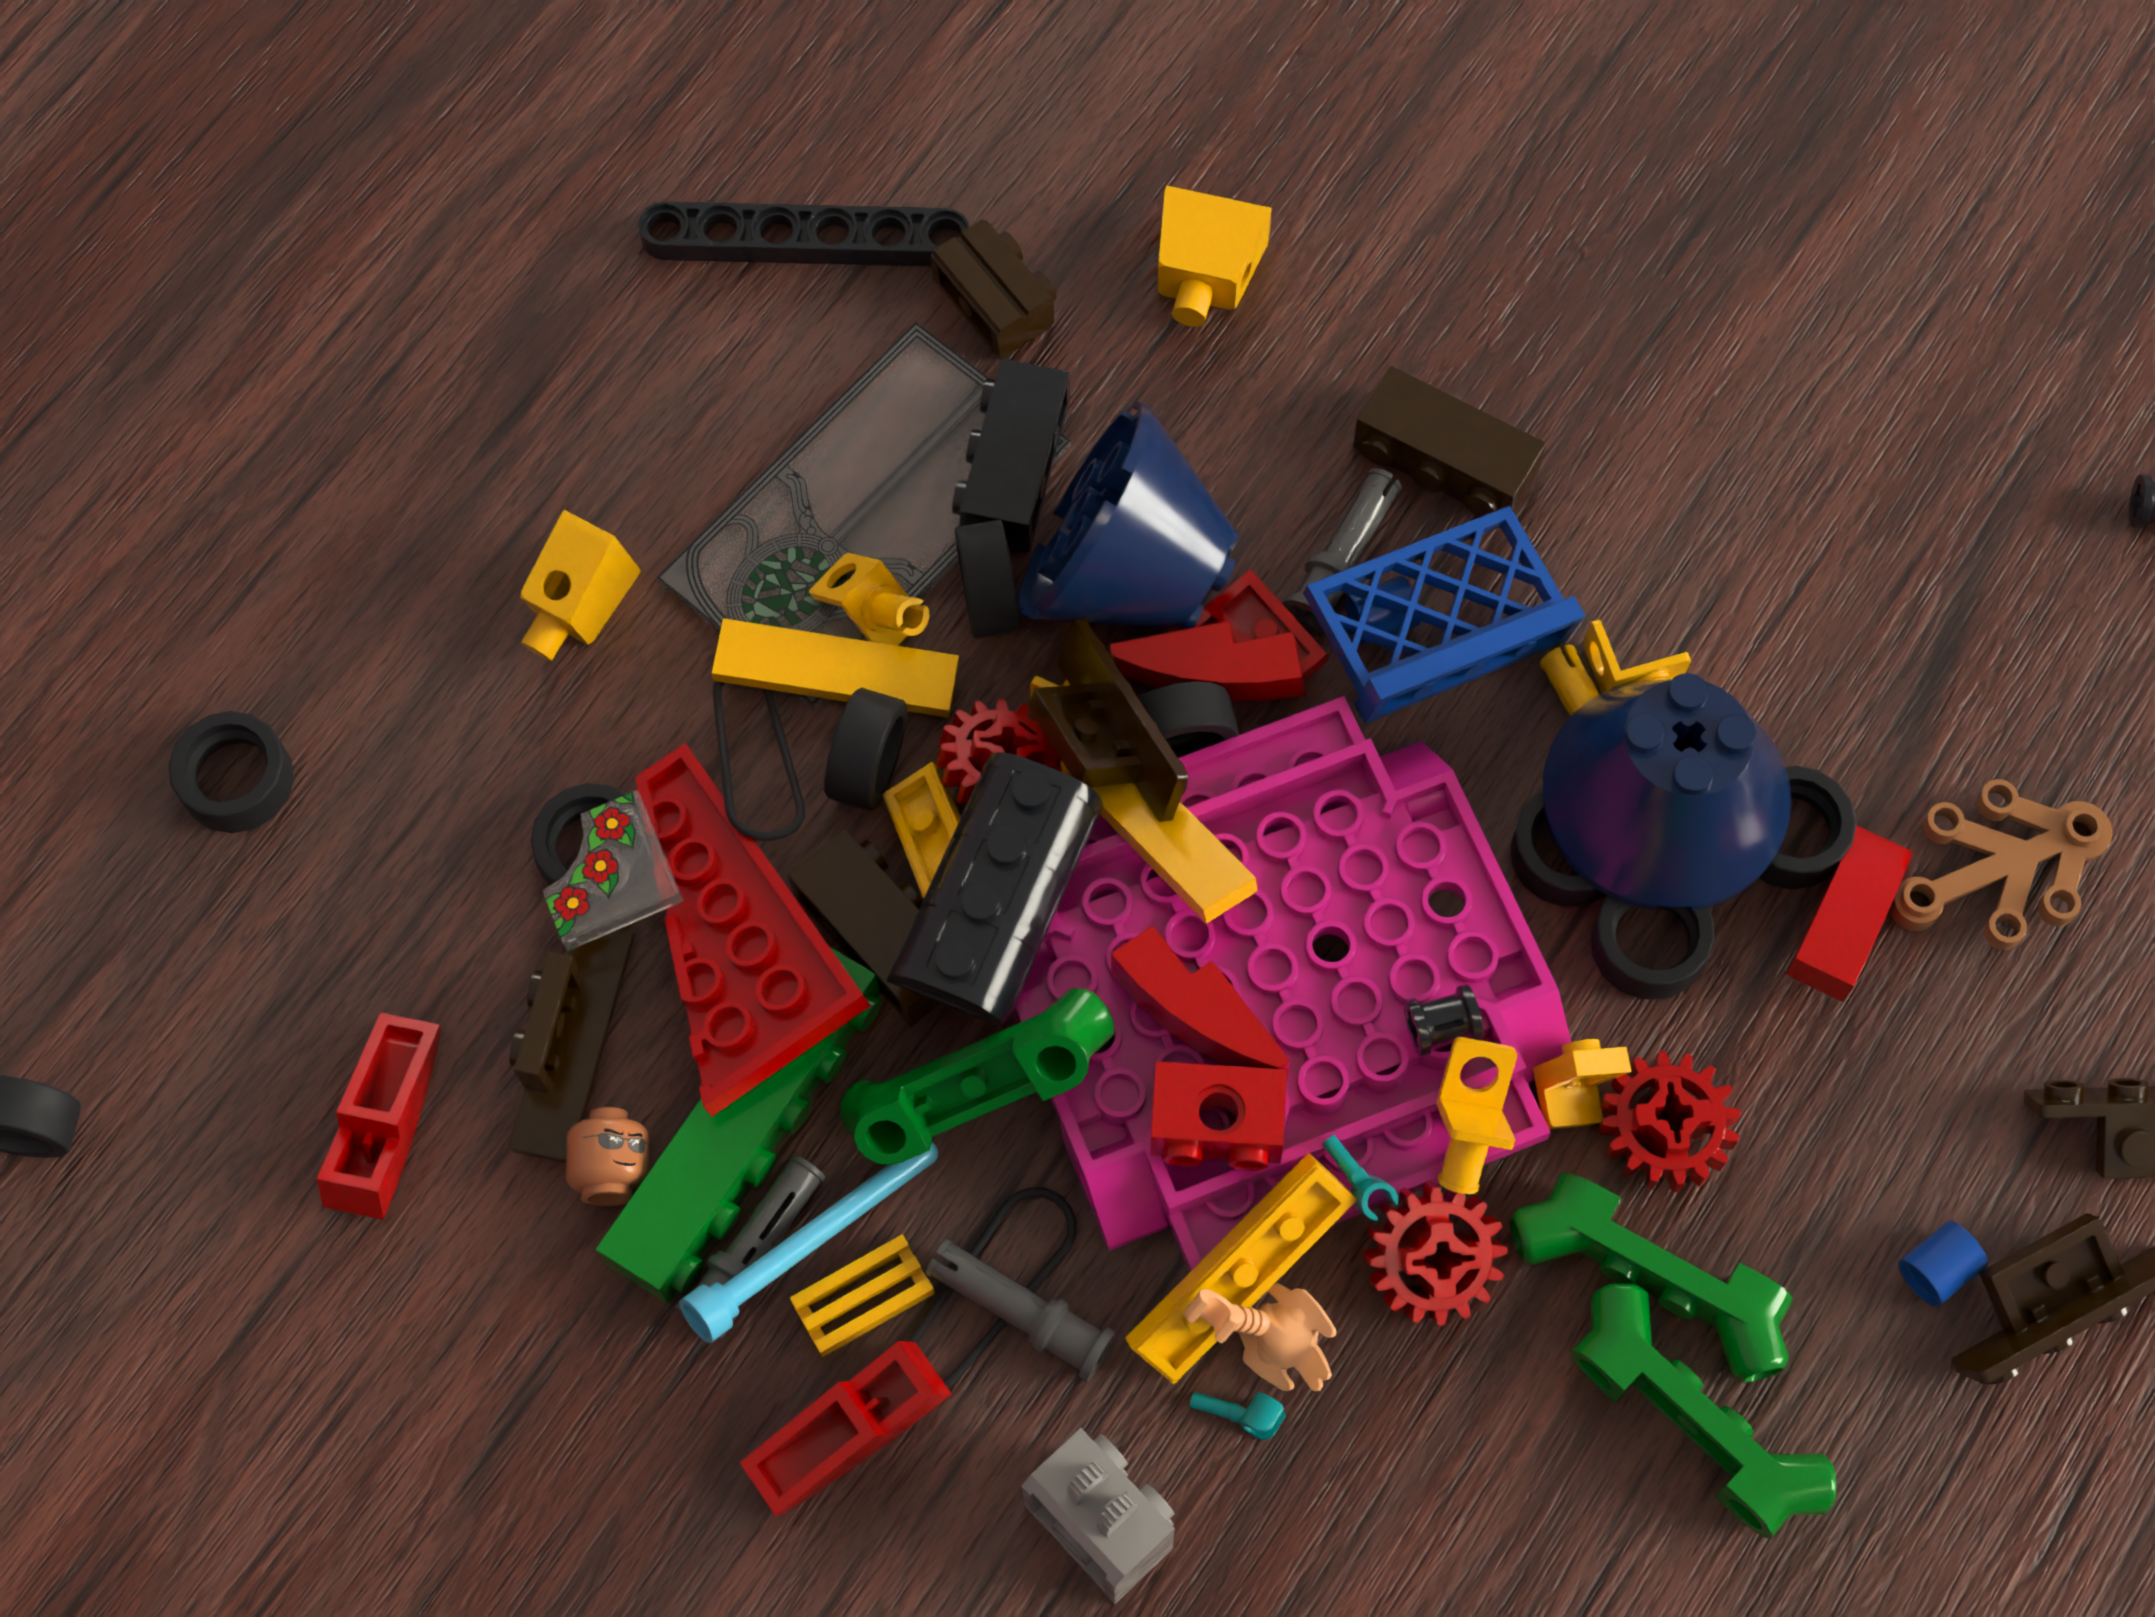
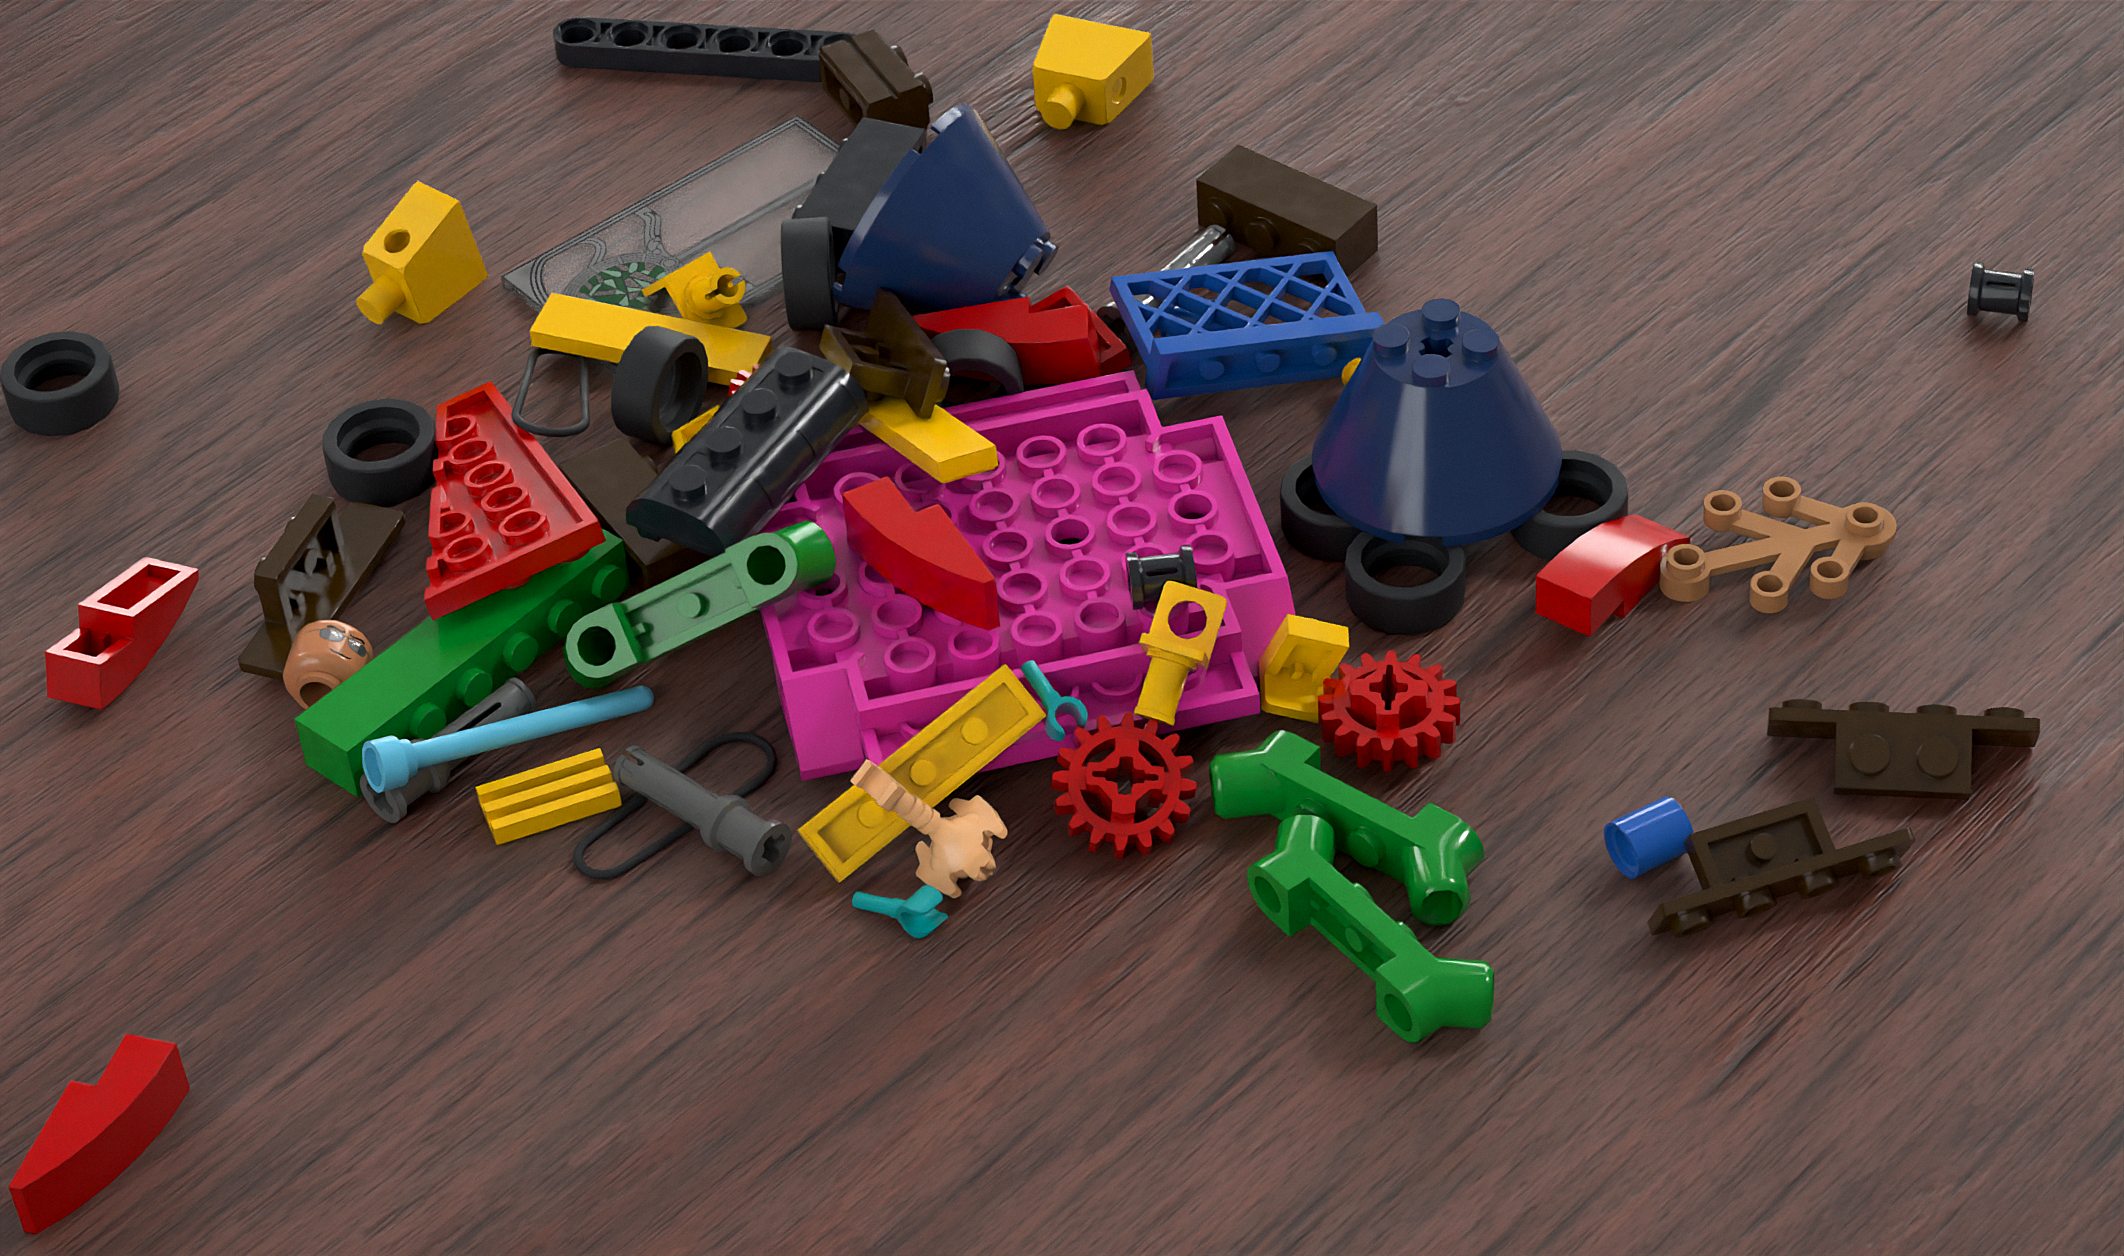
camera: 10 degrees right, 25 degrees down
clear tile [542,790,683,951] -> none
red slope [739,1341,952,1517] -> none
light grey hinge [1021,1428,1175,1604] -> none
red brick [1150,1061,1287,1171] -> none

